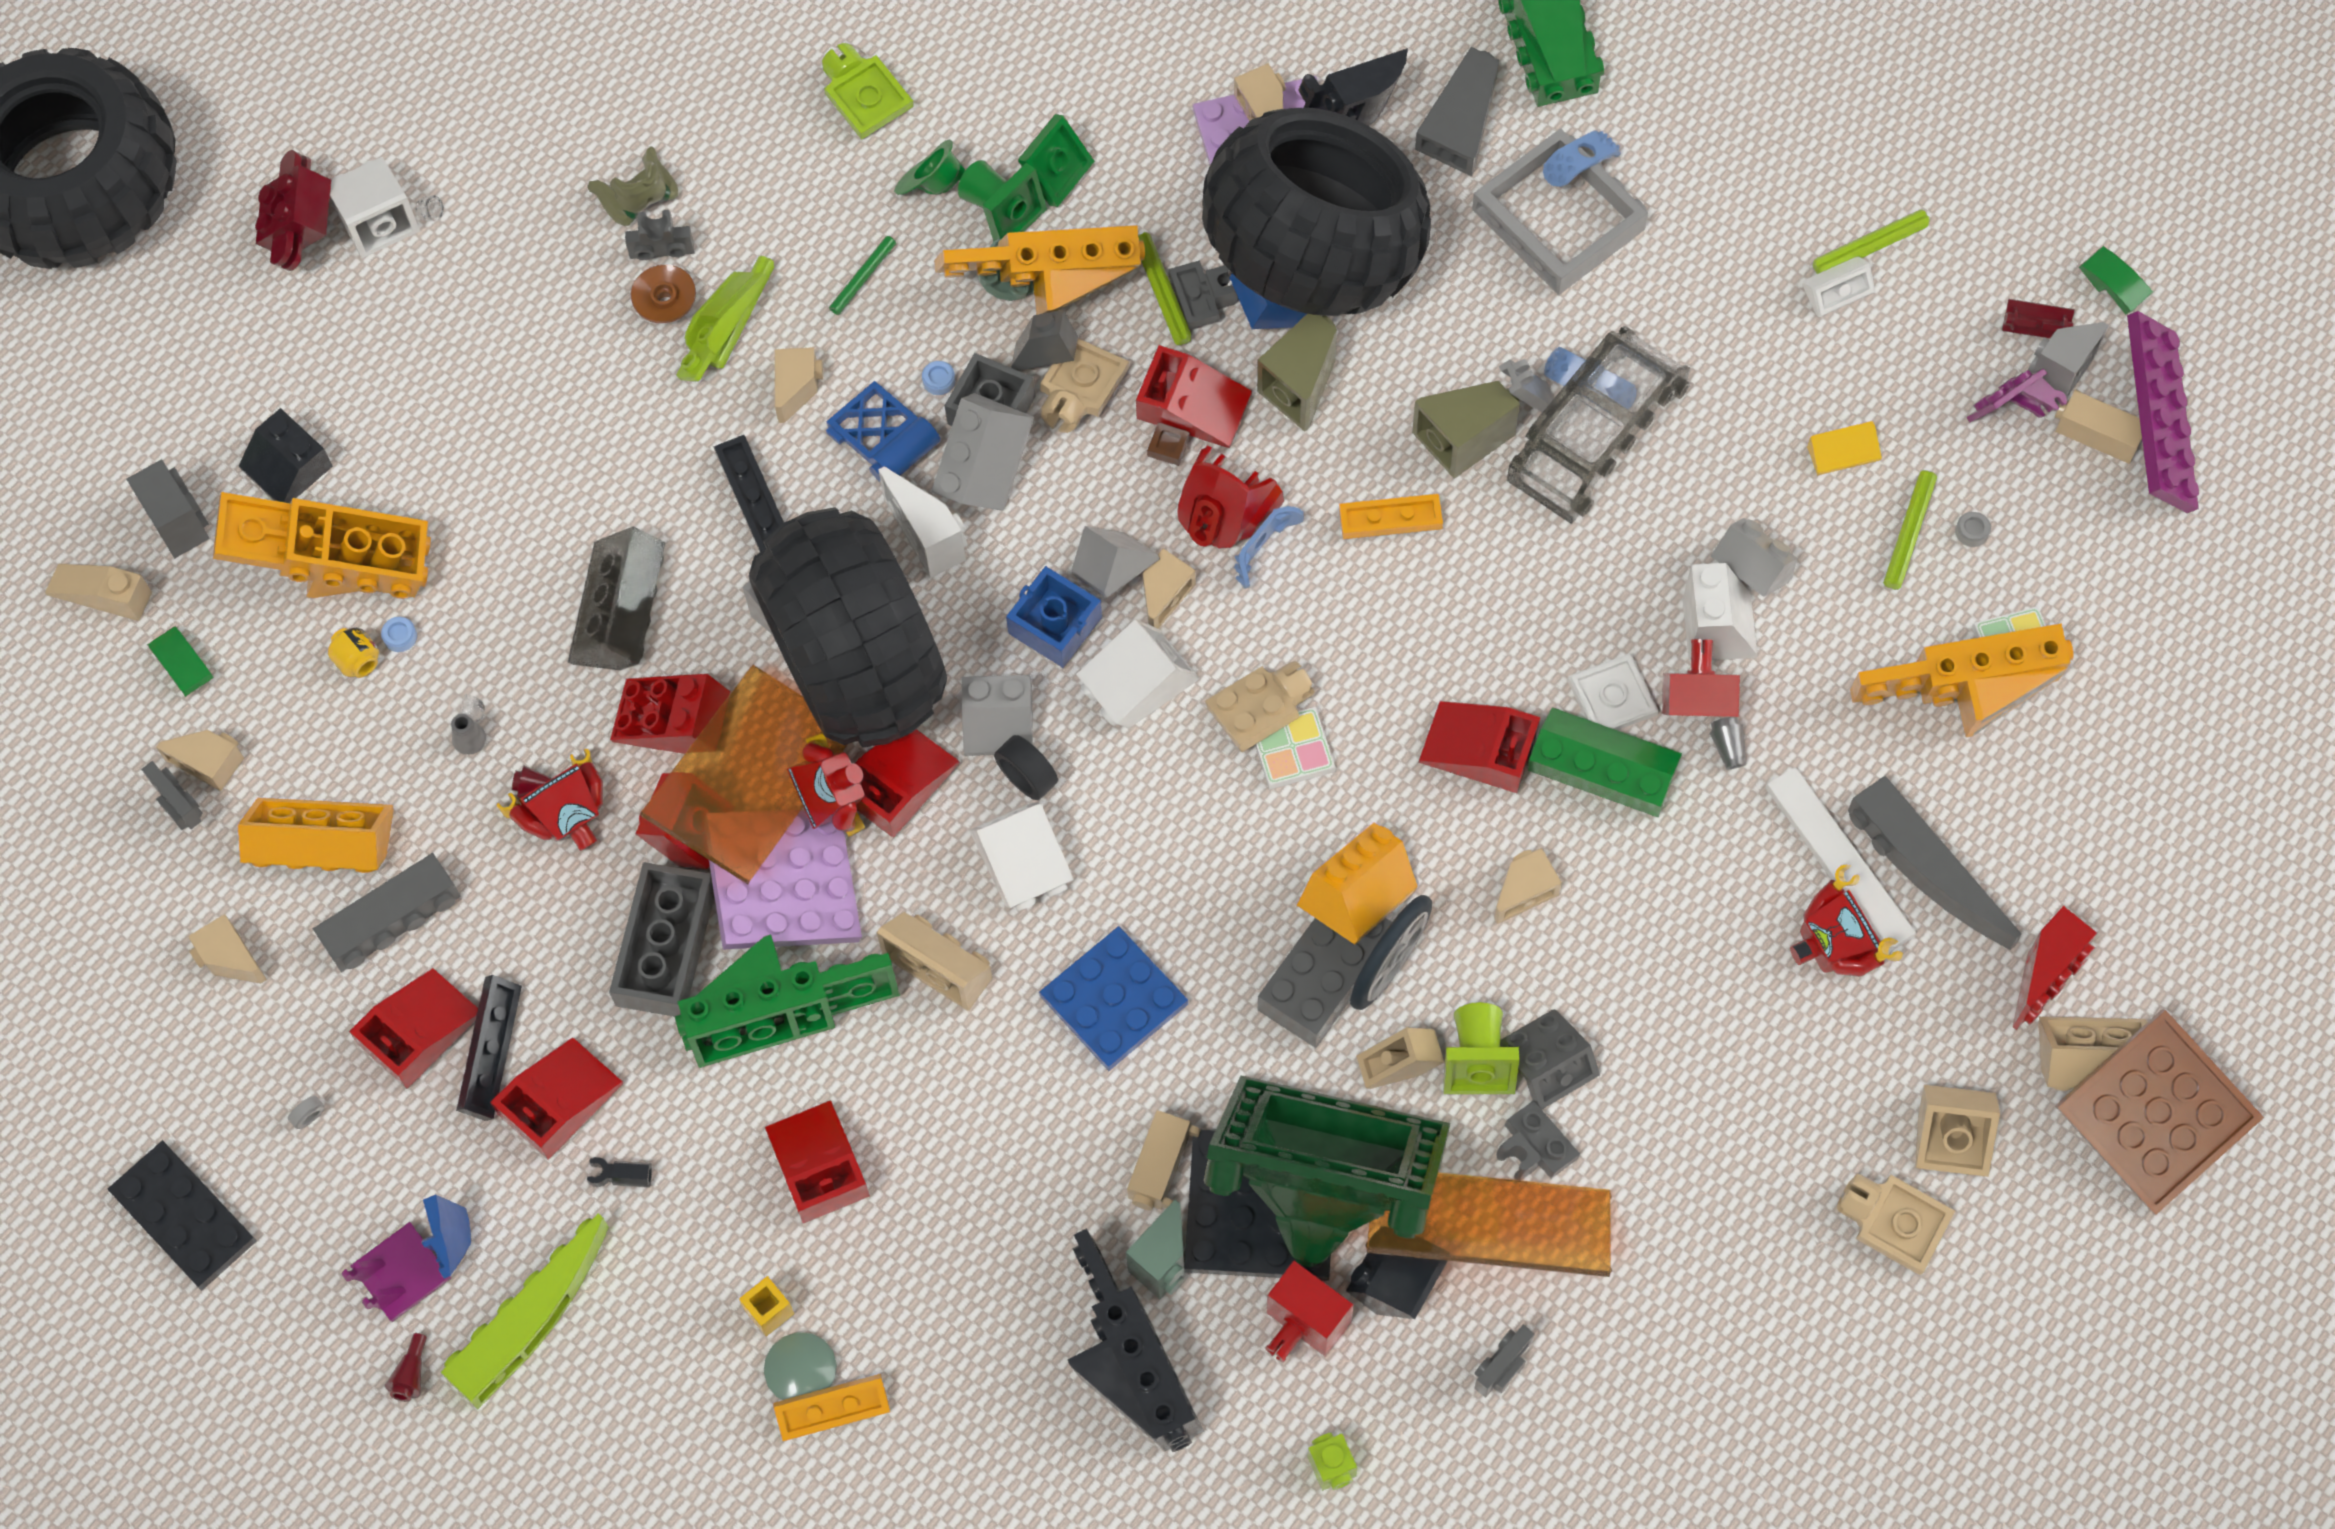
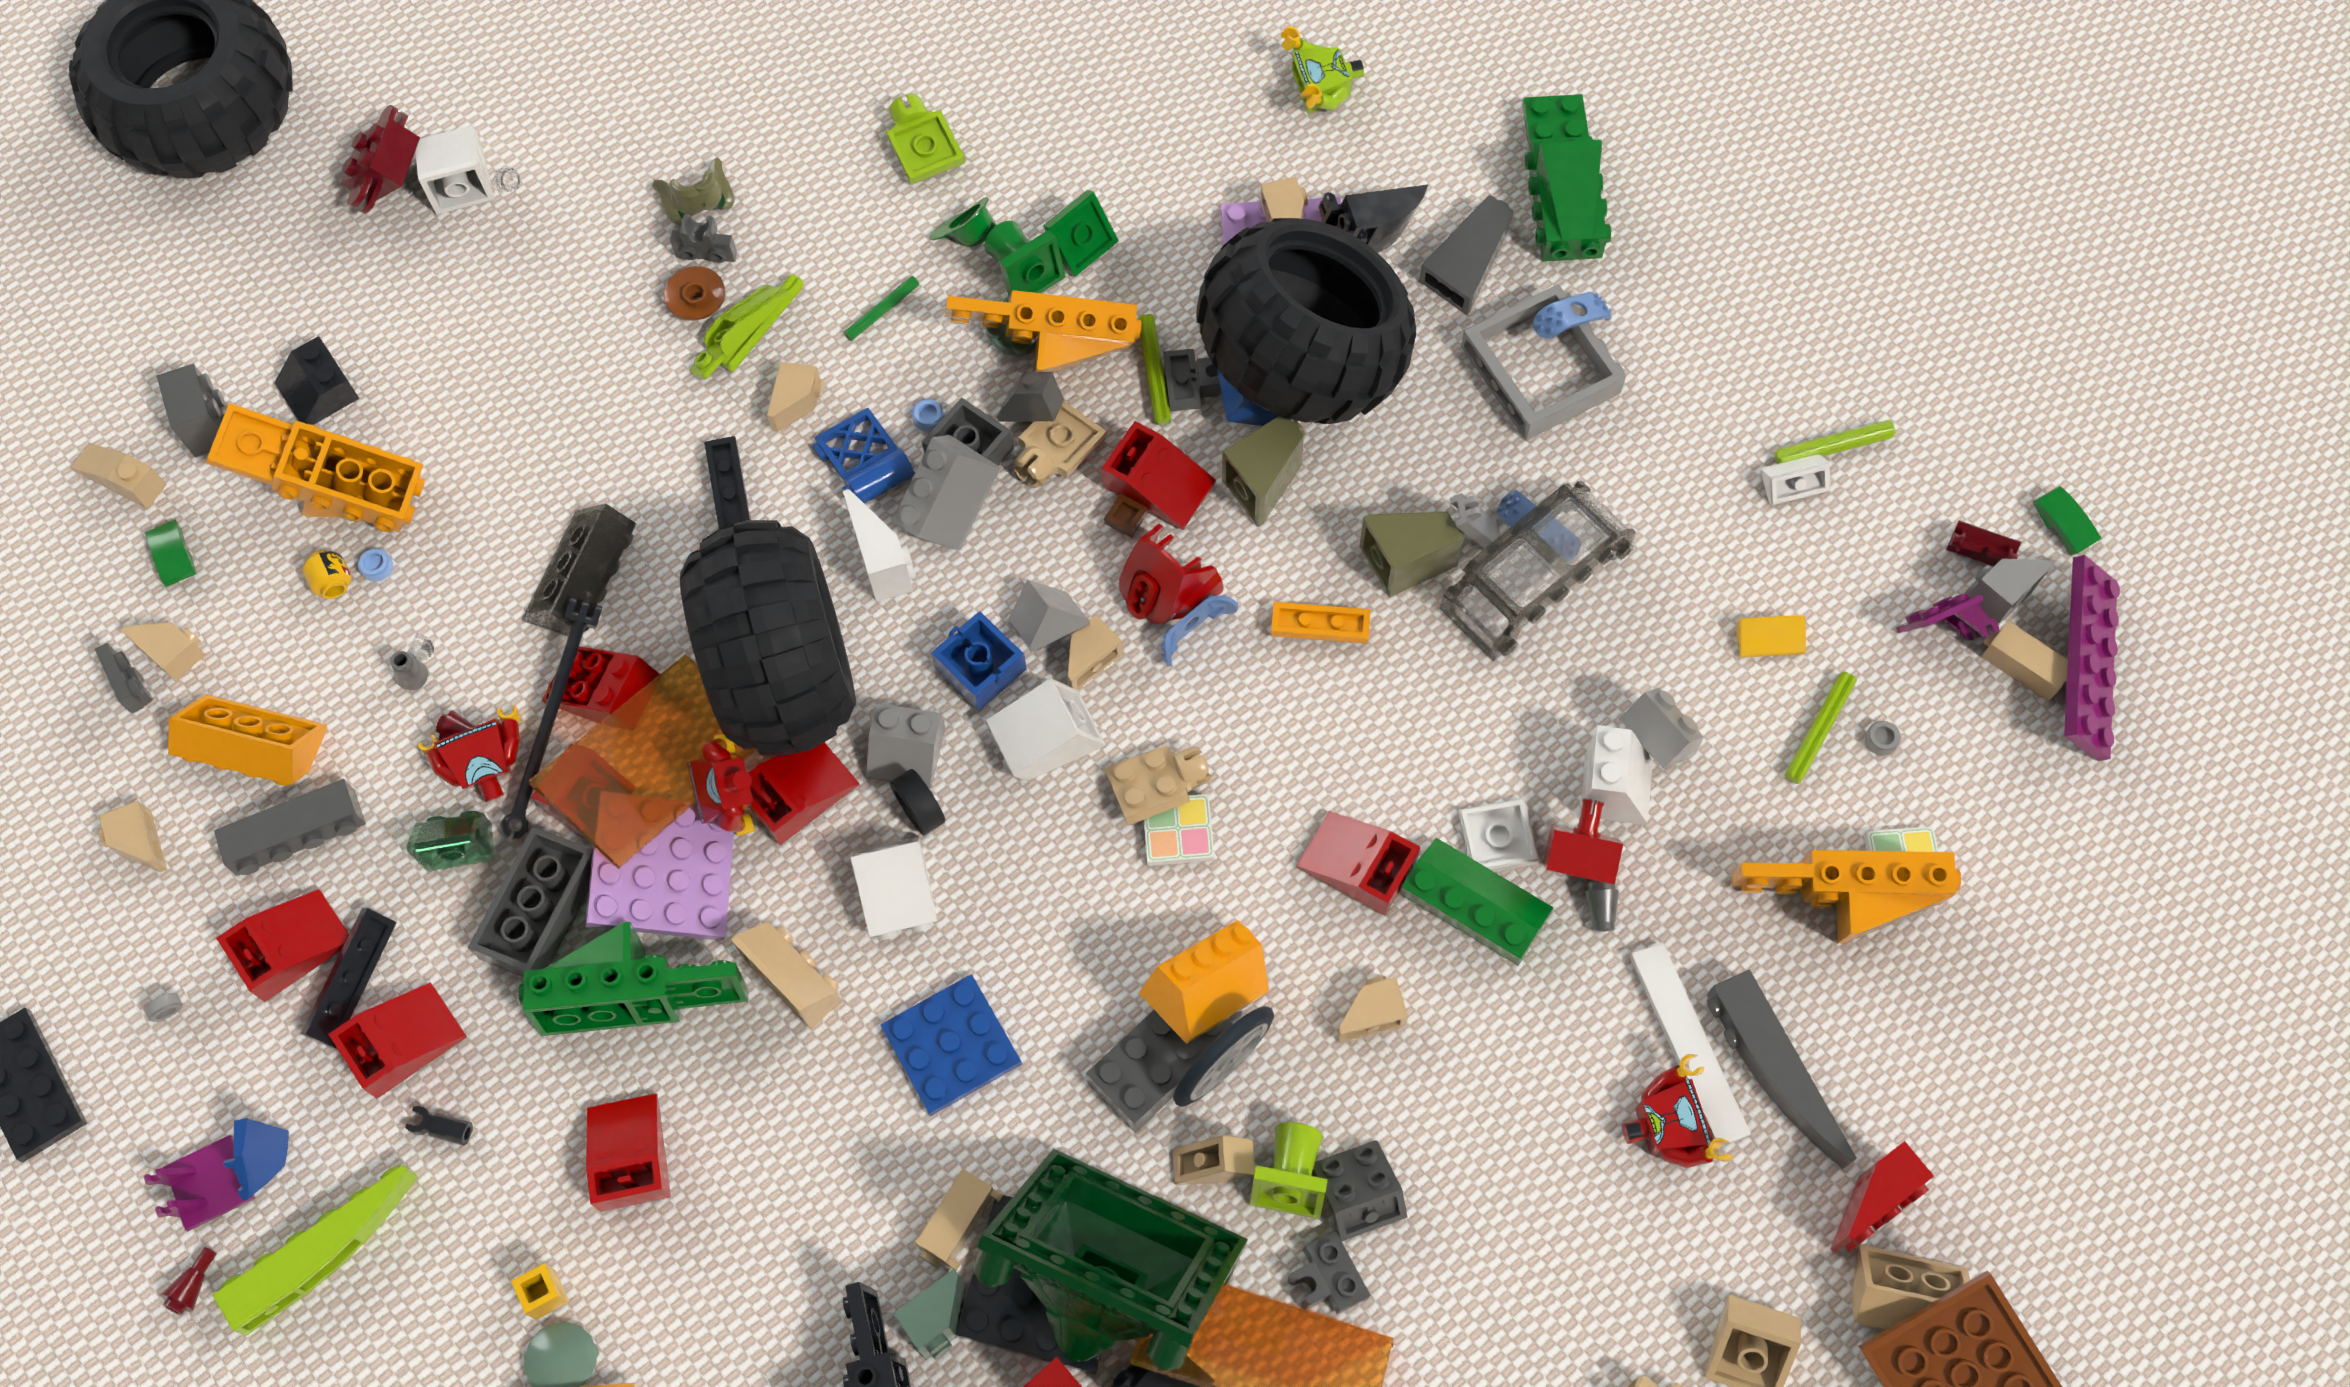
camera: 10 degrees right, 0 degrees up
none -> clear green slope [407,811,495,872]
none -> black hinge [500,596,603,840]

